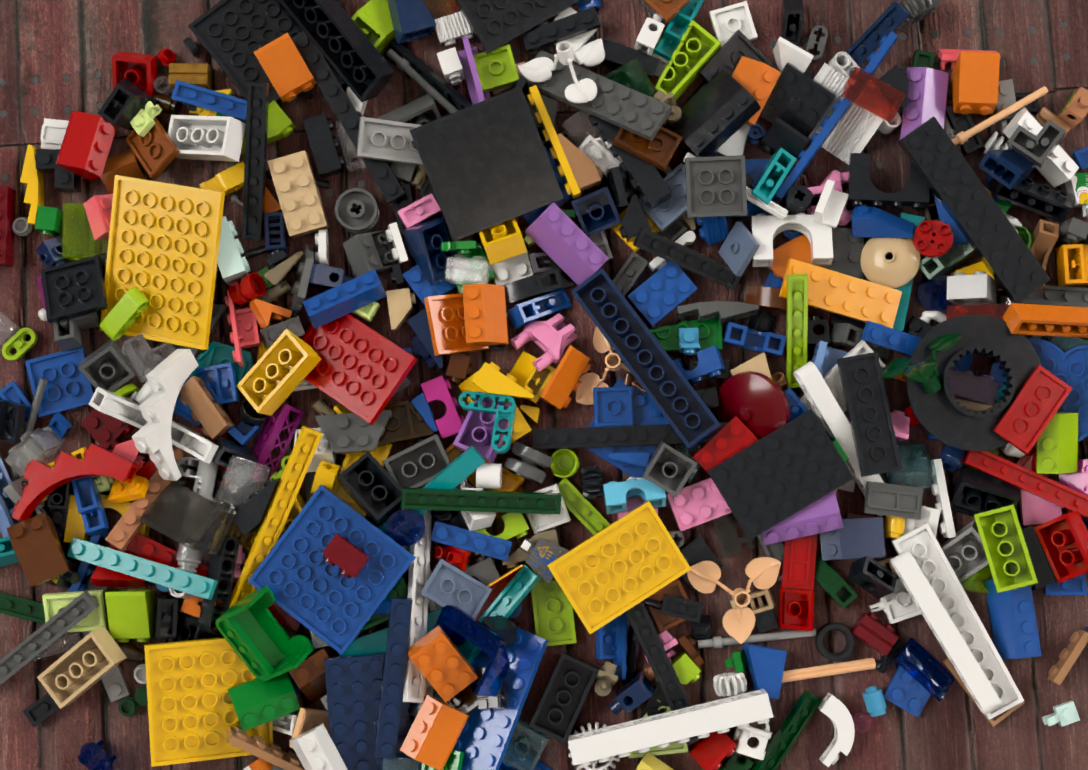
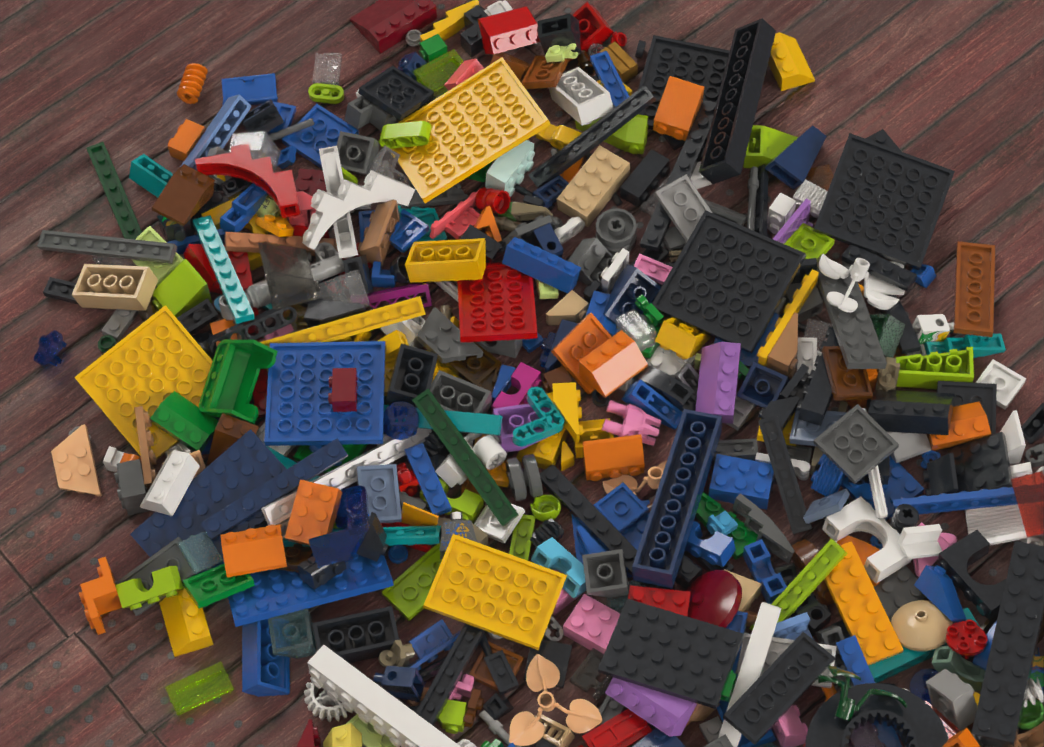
camera: 50 degrees right, 25 degrees down
teal slope [751,148,797,205] -> none

